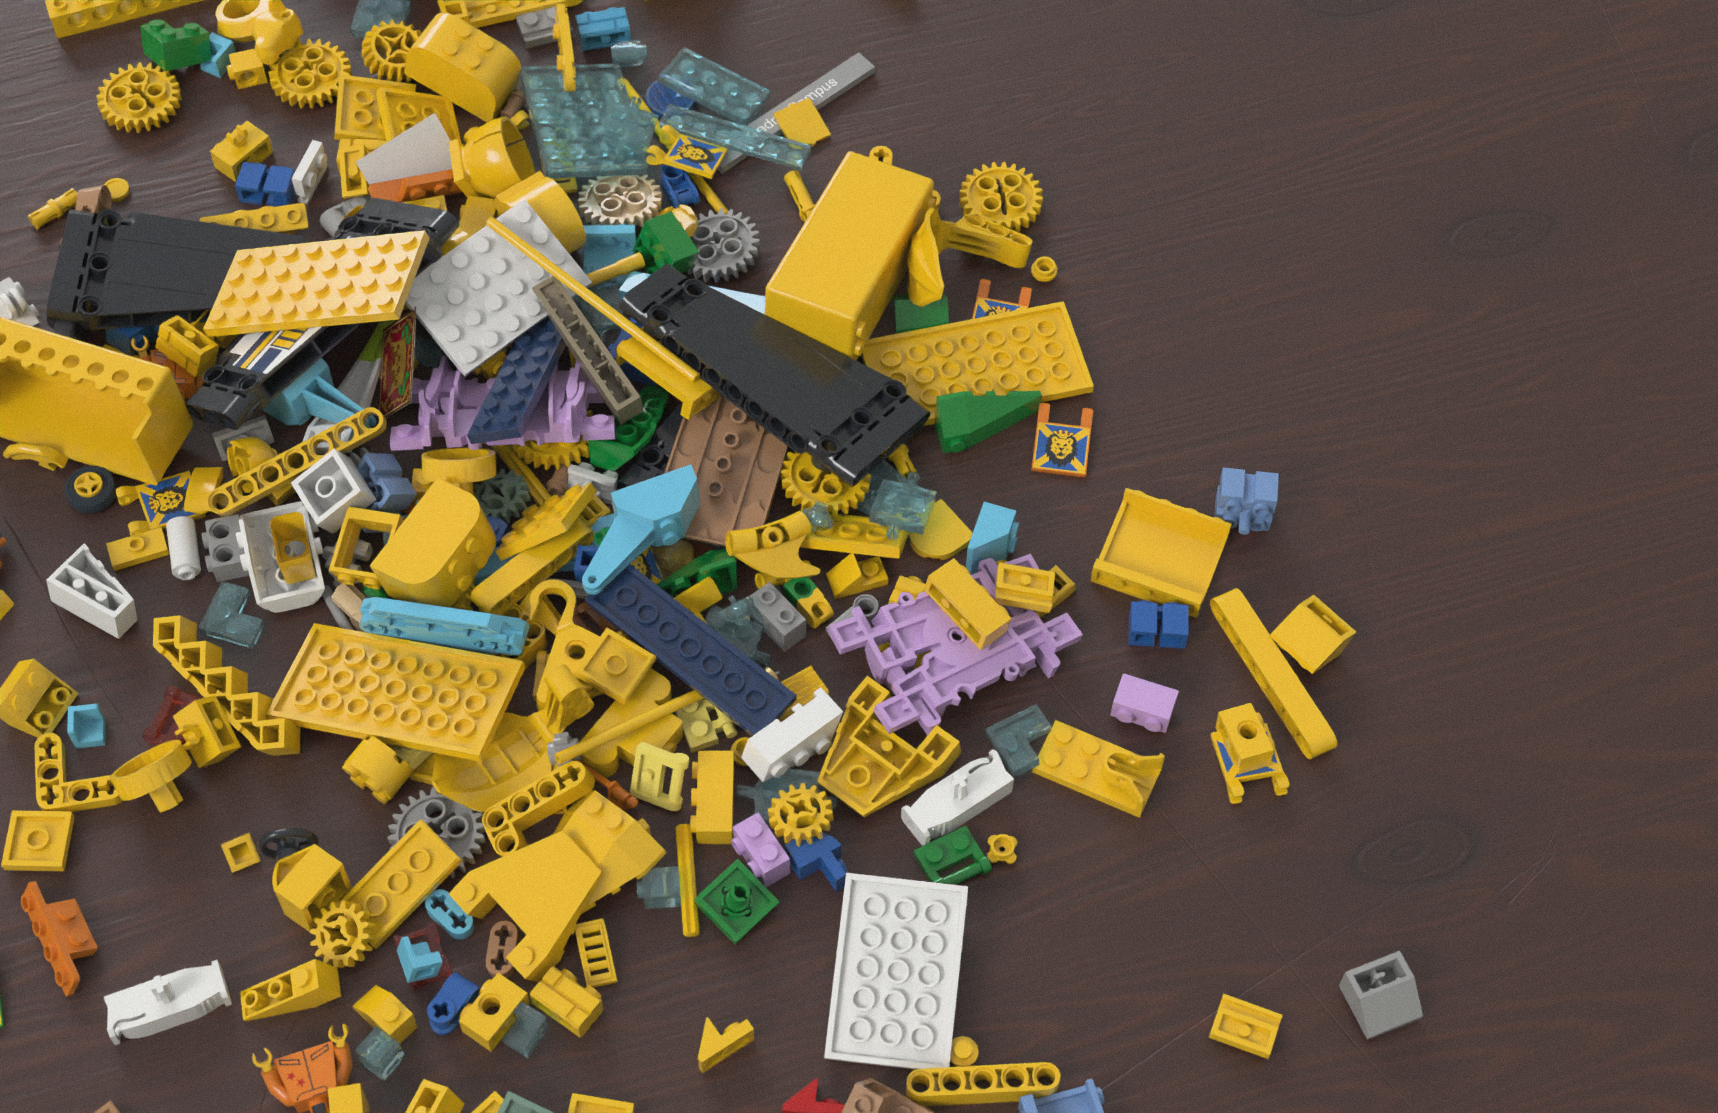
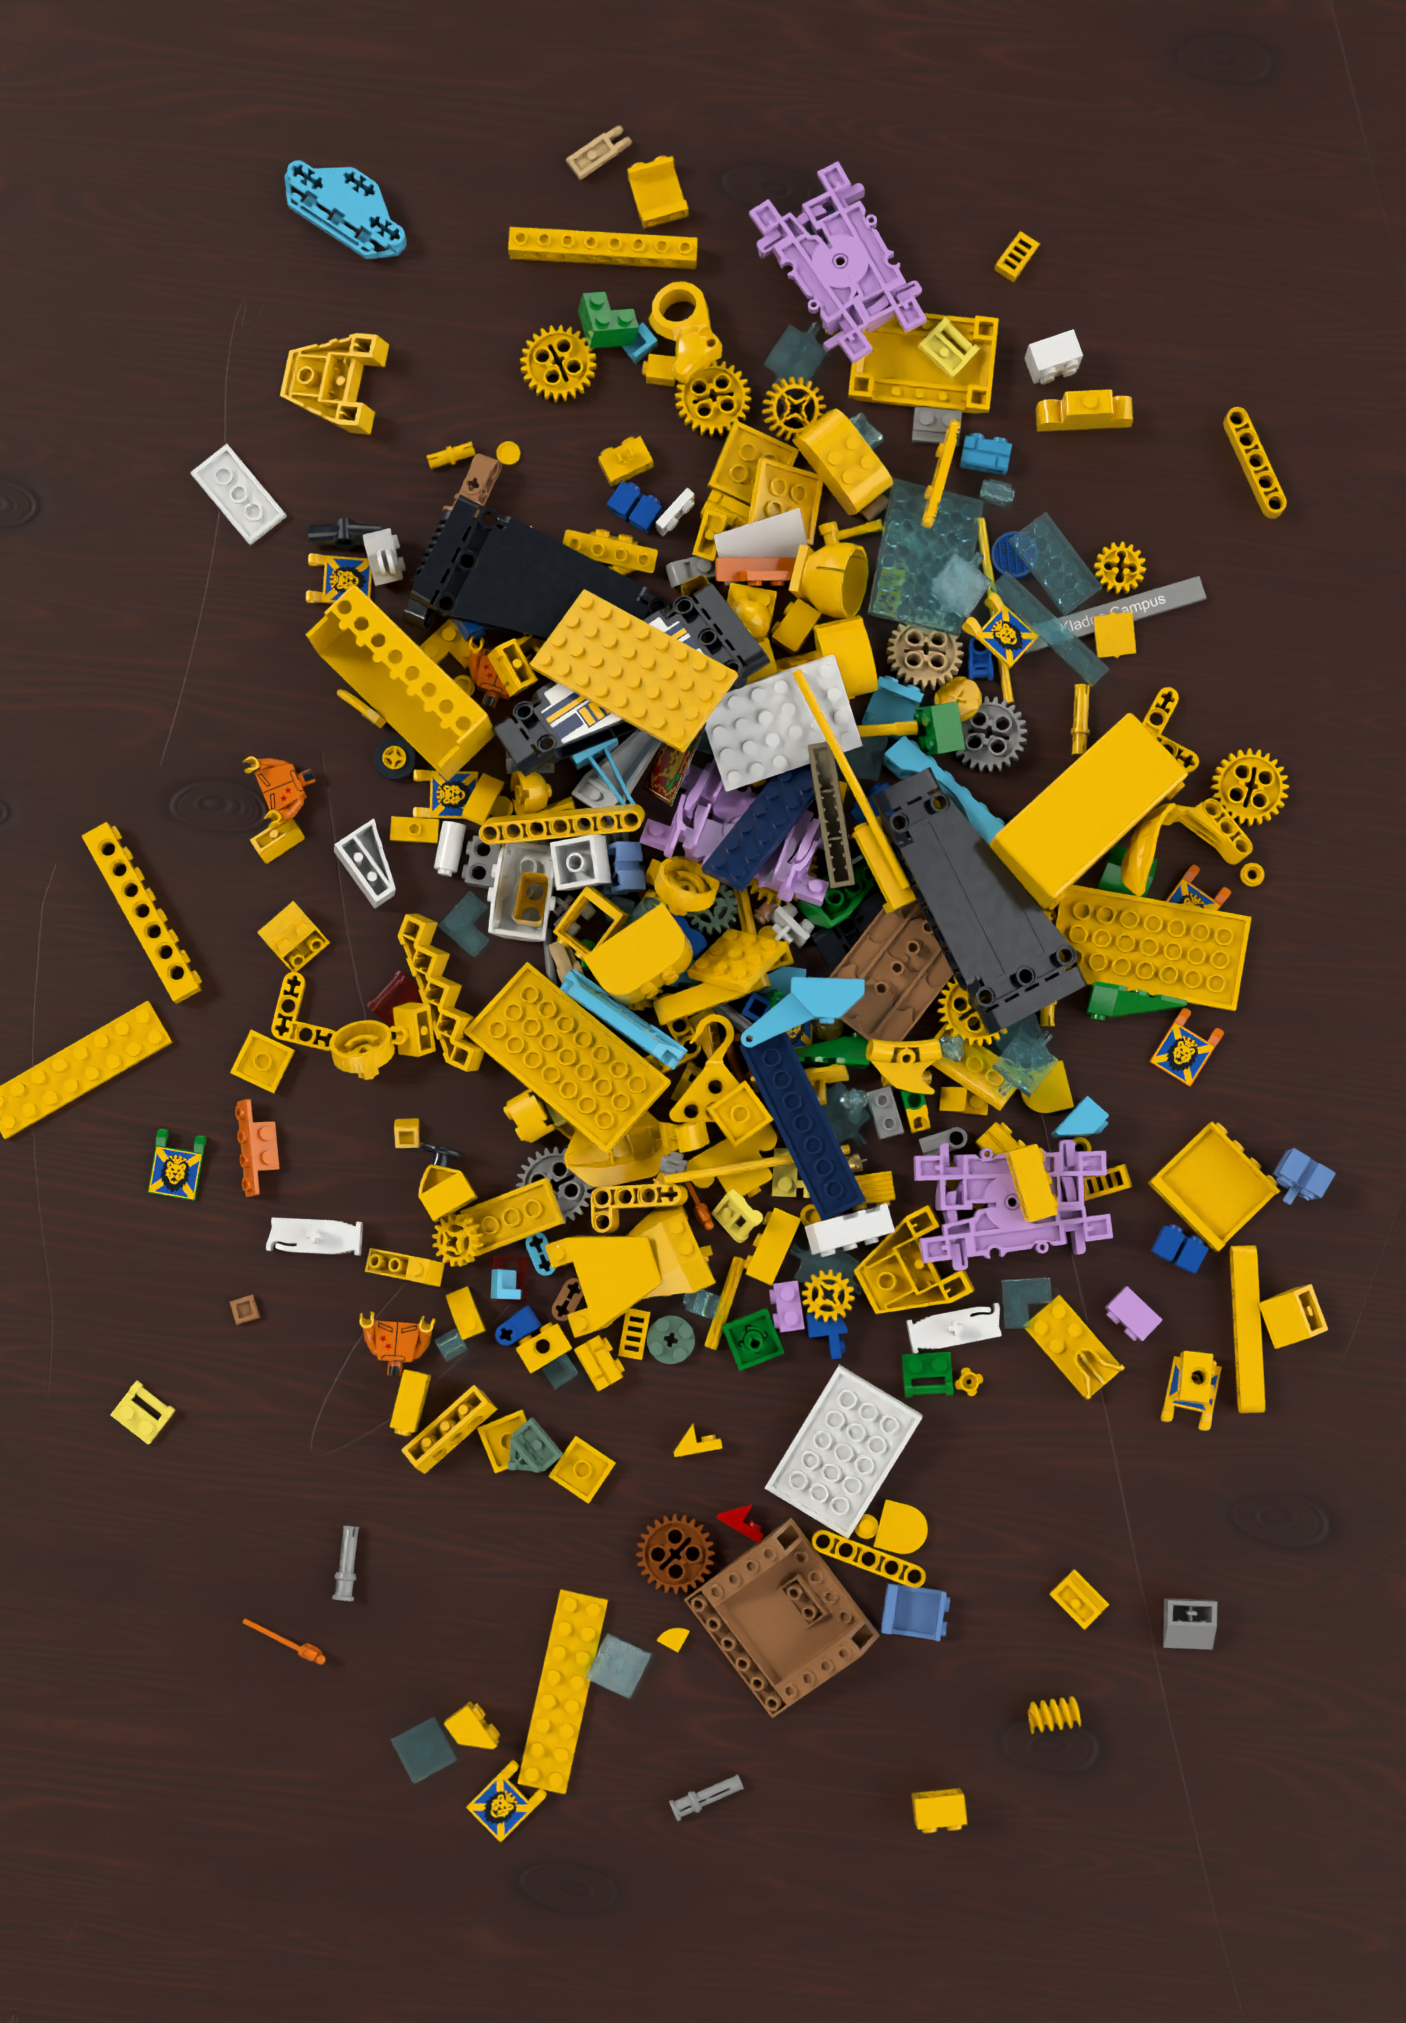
camera: 25 degrees right, 25 degrees up
medium azure panel [67,704,106,749] -> none
yellow plate [994,562,1055,613] -> none
none -> sand green plate [647,1316,695,1364]
none -> yellow tile [873,1499,928,1554]
none -> yellow gear [1094,542,1146,594]

